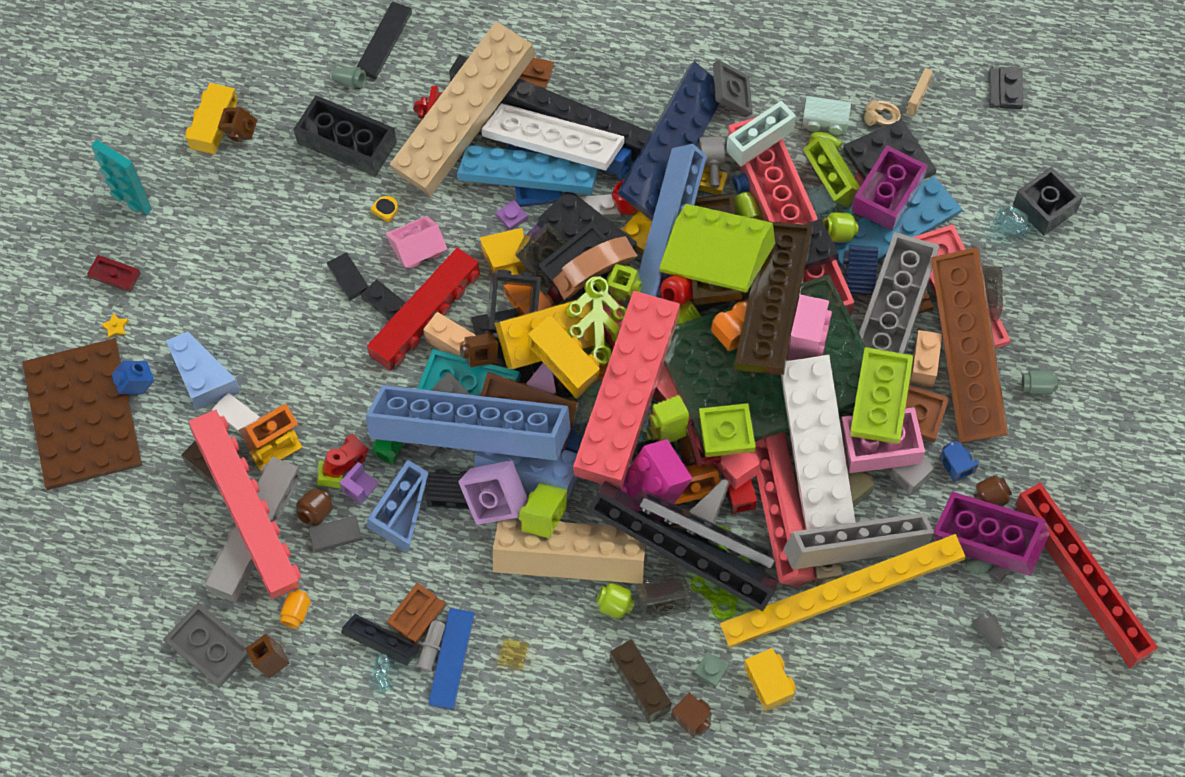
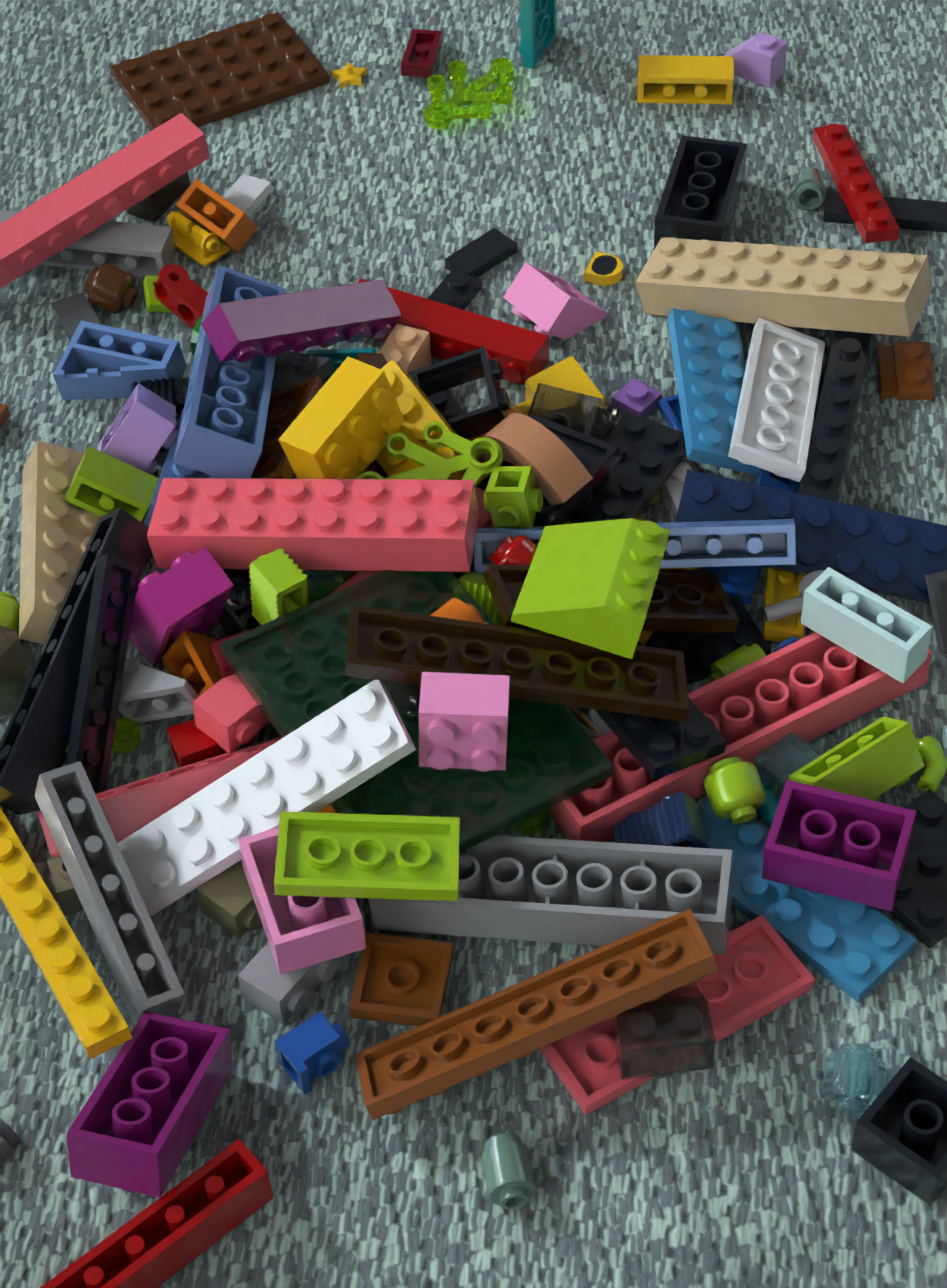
camera: 80 degrees right, 15 degrees down
blue brick [112,361,155,394] -> none
light blue wedge [166,332,240,410] -> none
reddish brown brick [218,107,257,142] -> none
medium lavender panel [340,462,379,505] -> none
lime plate [699,404,756,457] -> none
light nougat brick [909,330,942,388] -> none
reddish brown head [973,475,1012,506] -> none
none -> brick [201,279,402,362]
none -> clear neon green plant [422,57,514,129]
none -> lavender slope [725,32,787,88]
none -> red plate [813,124,900,243]

